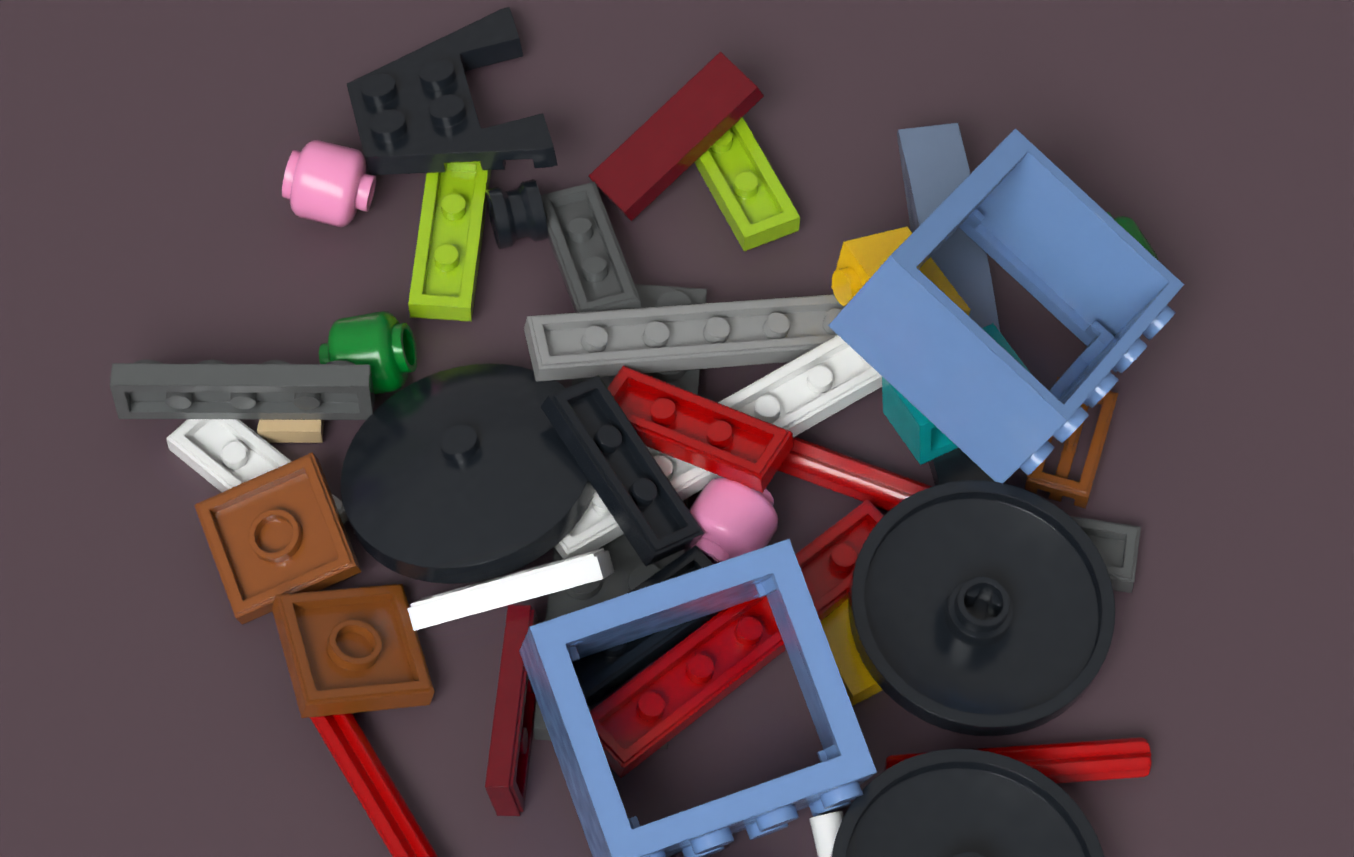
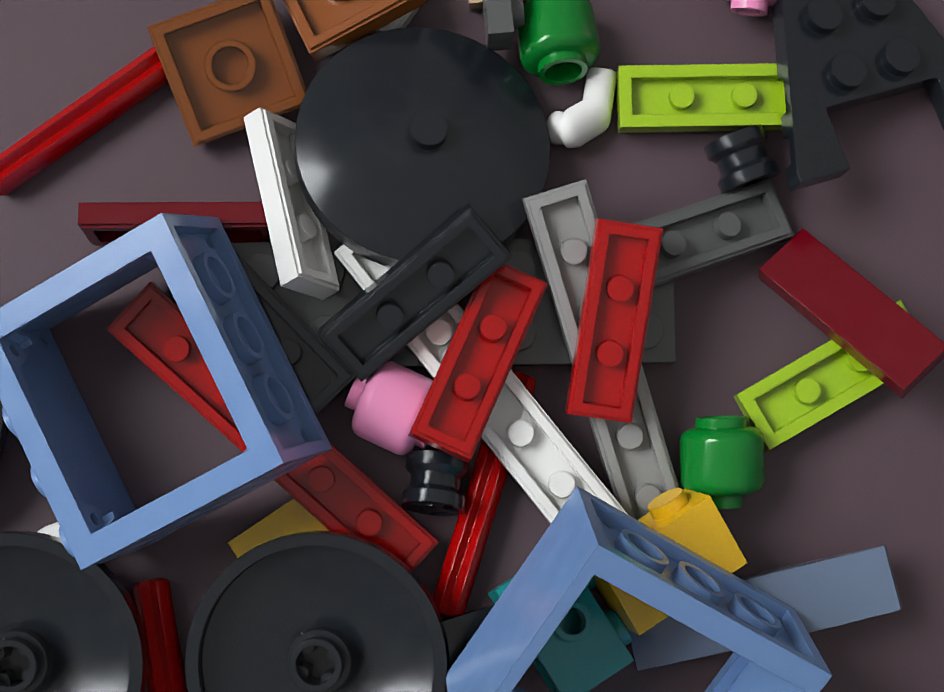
camera: 80 degrees right, 25 degrees up
none -> black wheel [401,450,470,516]
none -> white arm [546,67,617,148]
none -> red tile [565,218,664,423]
none -> green head [680,415,765,509]

